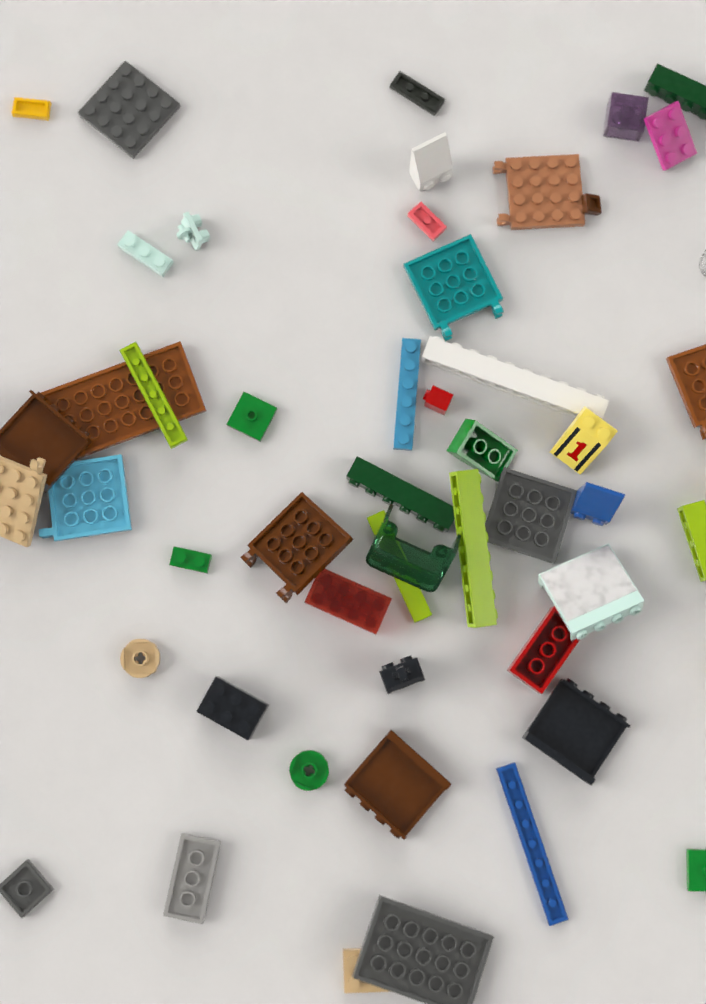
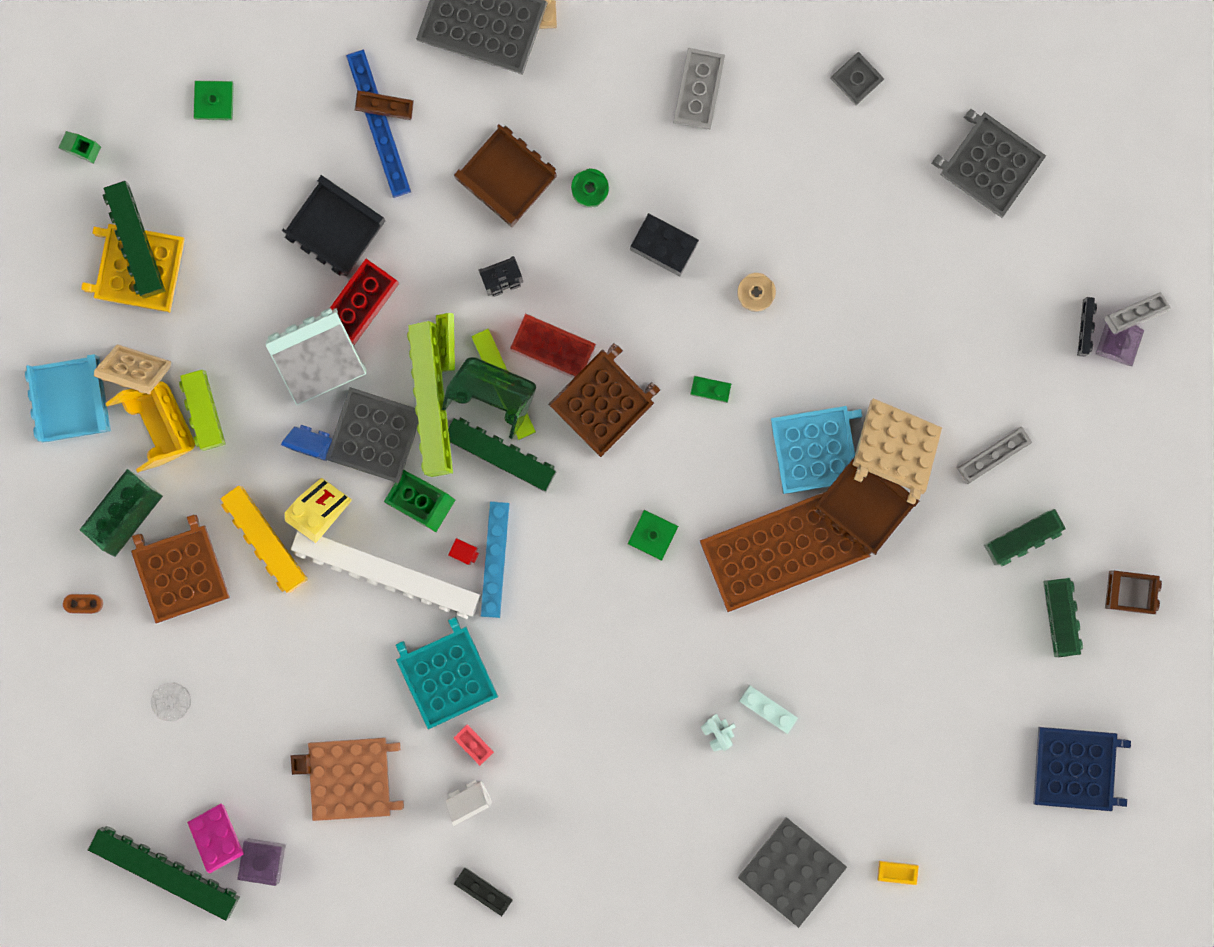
camera: 175 degrees right, 5 degrees up
lime tile [119,342,188,449] -> none
none -> yellow brick [220,485,308,593]
none -> reddish brown tile [354,90,414,120]
none -> lime plate [436,313,455,372]

